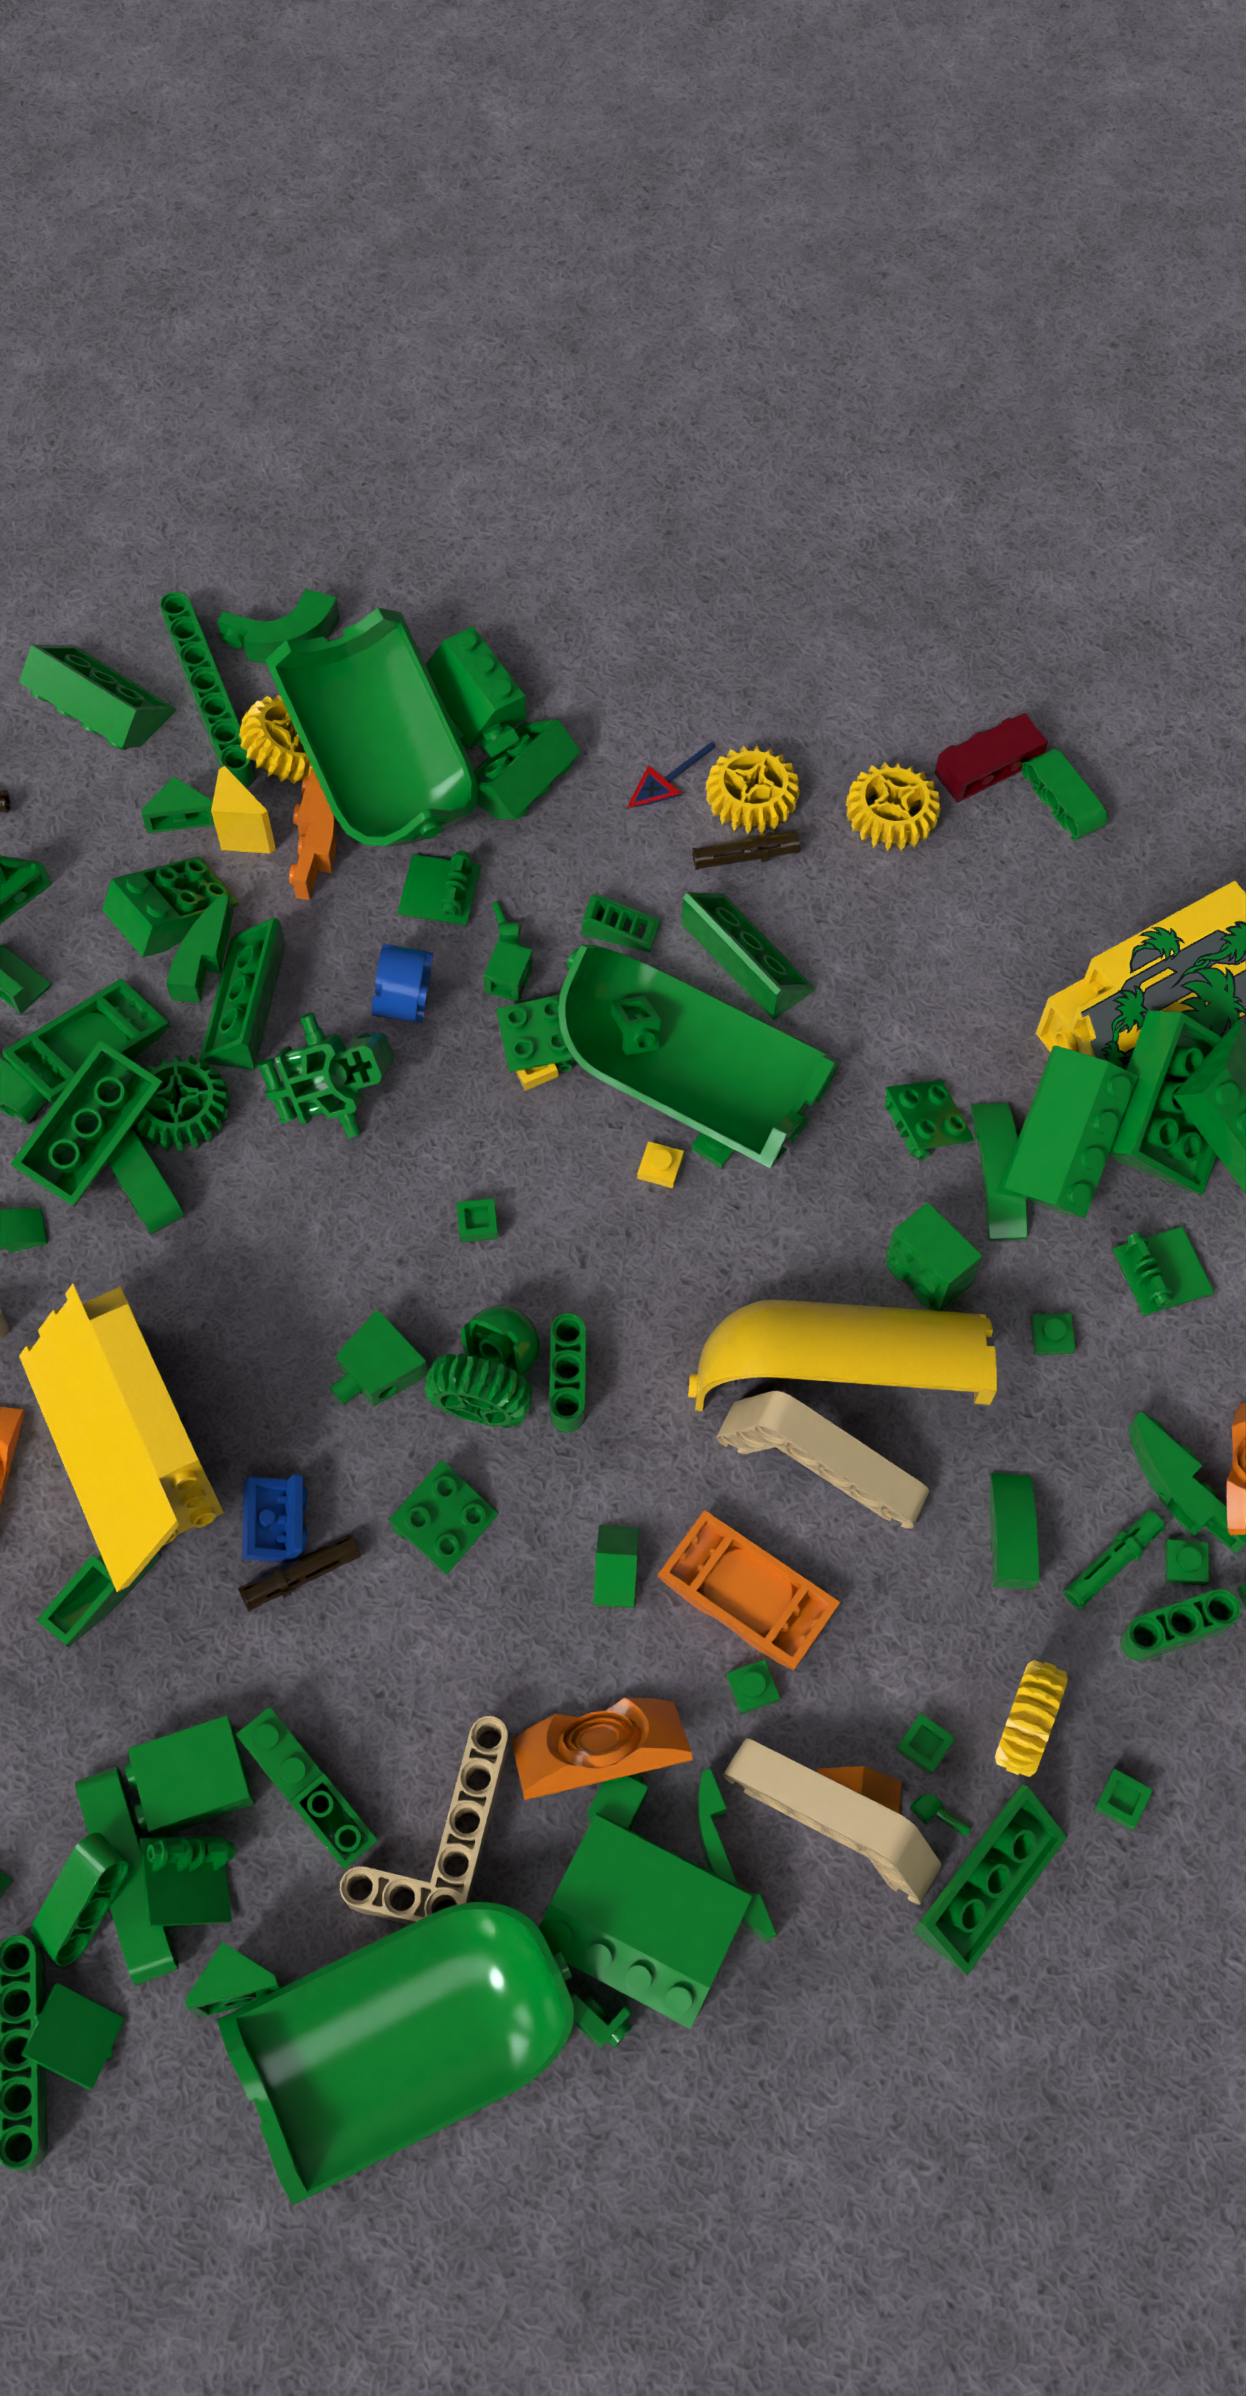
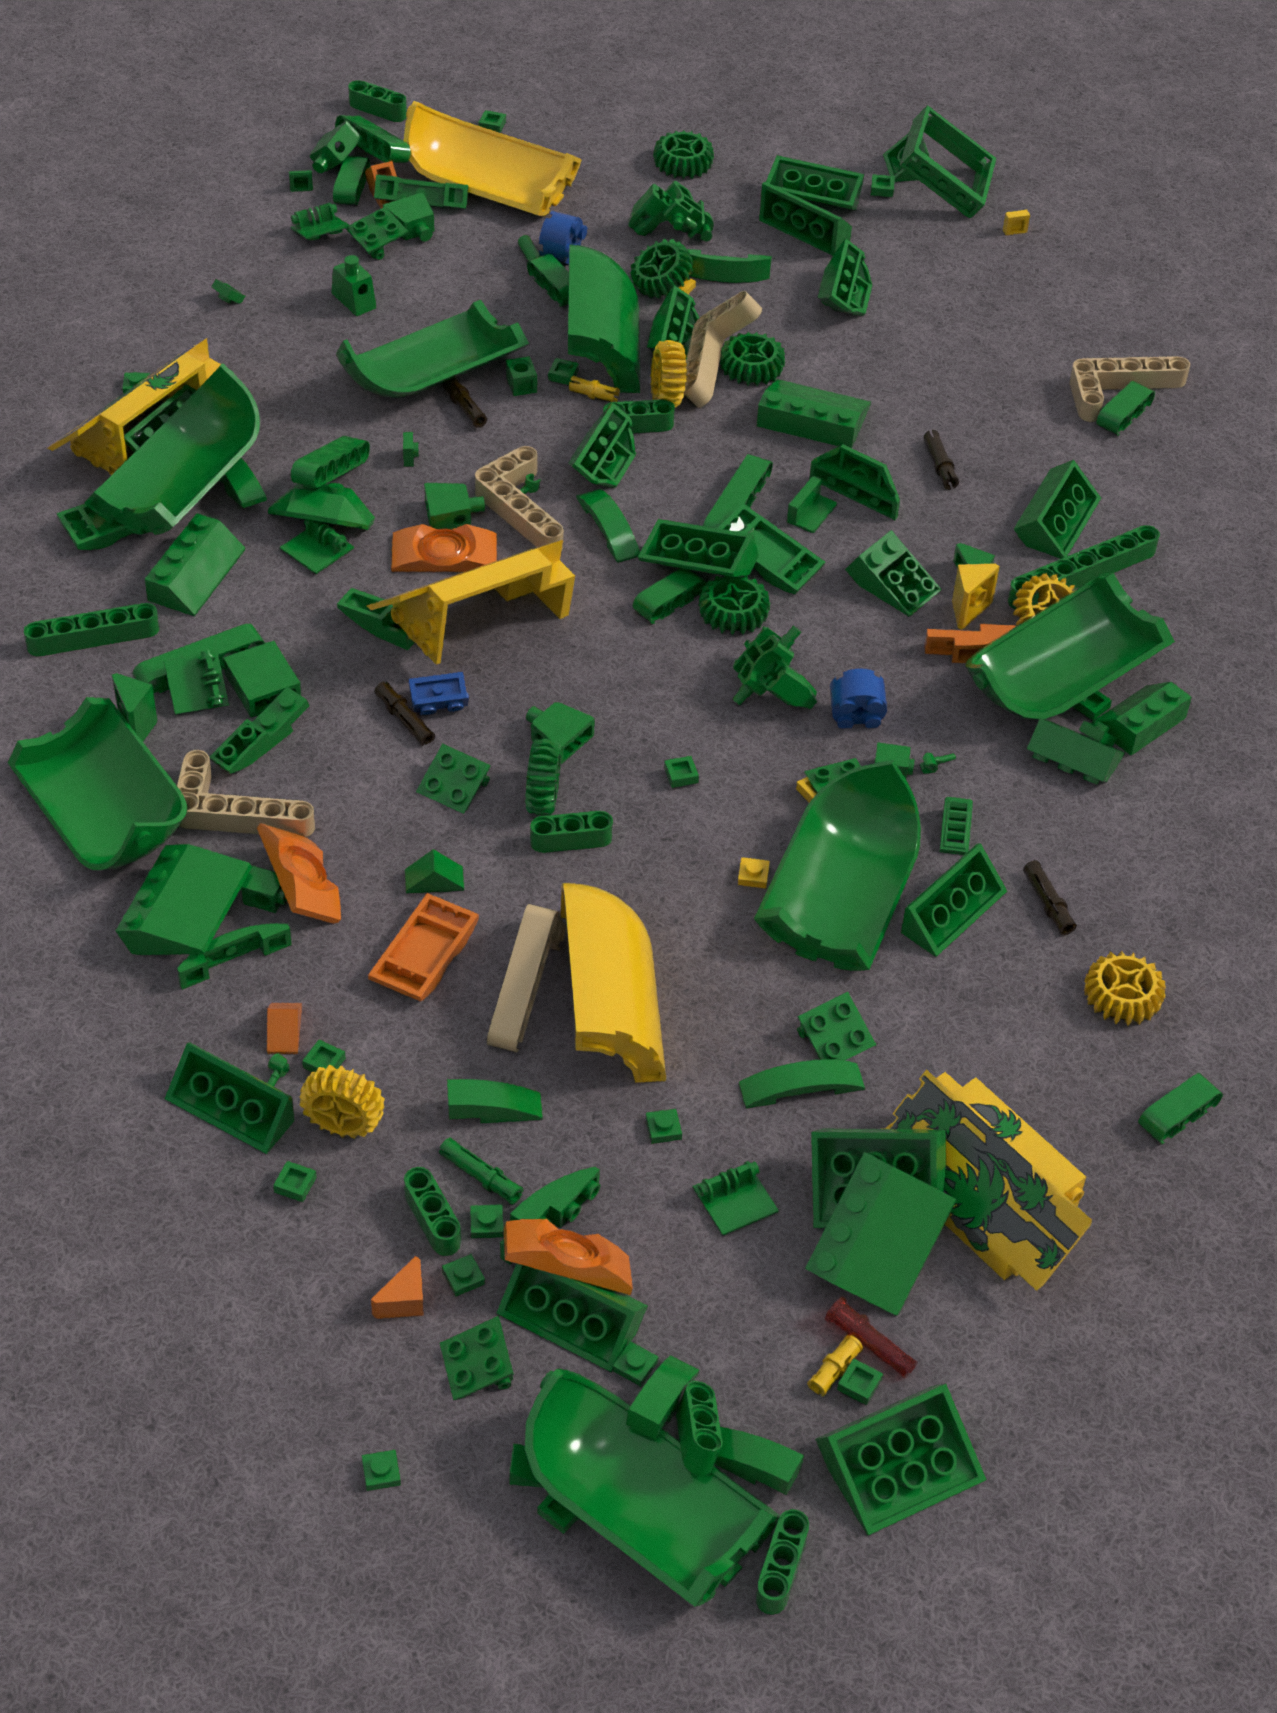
camera: 80 degrees right, 15 degrees down
green piece [21,1983,125,2091] -> none
green beam [31,1833,129,1966] -> none
green slope [166,894,234,1003] -> none
green slope [198,917,286,1070] -> none
green arch [217,589,340,663] -> none
green hinge [397,850,481,926] -> none
green cylinder [461,1305,540,1376] -> none
green bracket [571,1994,633,2051] -> none
green bracket [610,995,661,1055] -> none
piece [626,742,715,809] -> none
yellow gear [706,745,800,835] -> none
tan beam [723,1738,942,1904] -> none
green plate [726,1659,780,1715] -> none
green brick [885,1202,982,1311] -> none
dark red brick [934,713,1048,803] -> none
green slope [1000,1046,1138,1219] -> none

